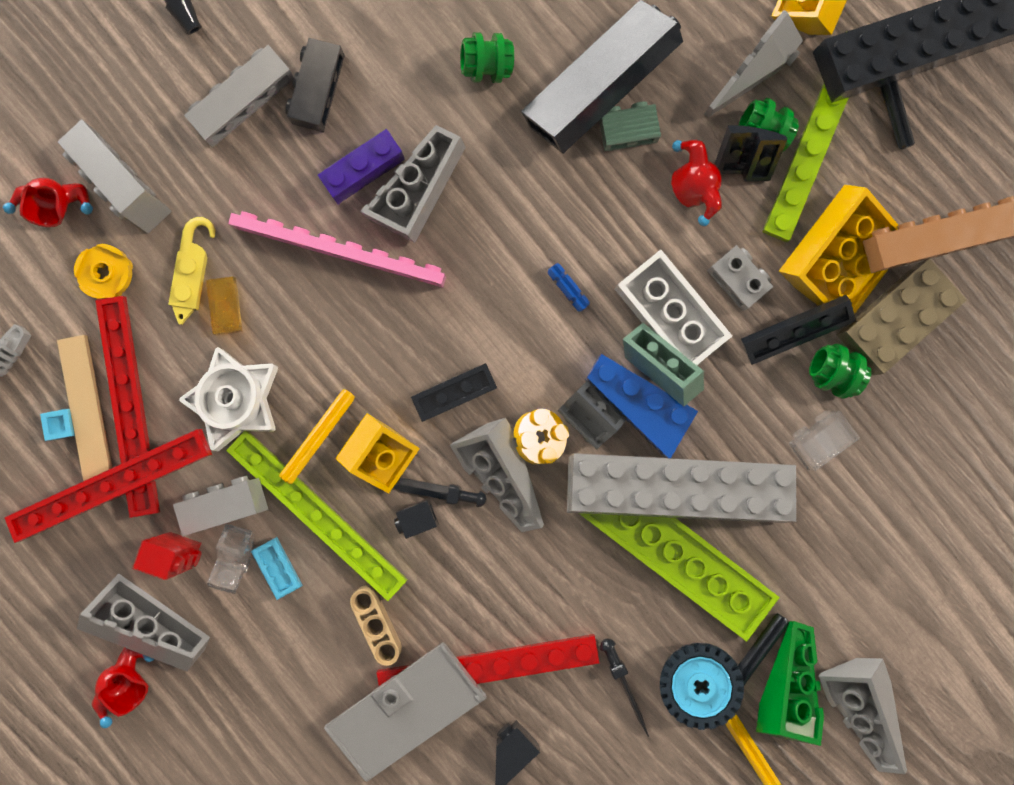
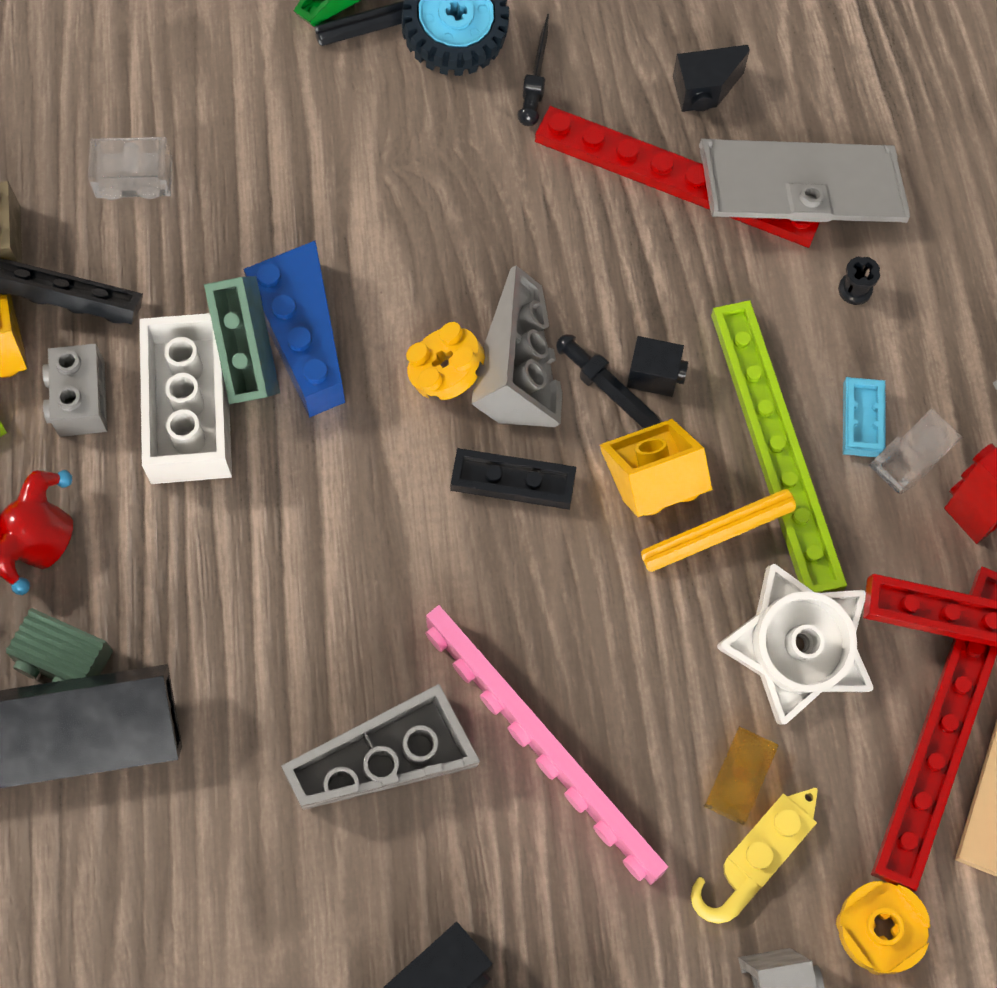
camera: 150 degrees left, 20 degrees down
light grey brick [173,476,269,536] -> none
dark purple brick [318,128,405,204] -> none
tan beam [350,585,402,666] -> none
green piece [460,32,514,83] -> none
blue axle [548,263,590,312] -> none
dark grey hinge [558,380,627,450] -> none
light grey brick [567,454,796,523] -> none
lime plate [579,513,780,642] -> none
green piece [809,344,871,399] -> none
none -> black bush [838,256,880,305]

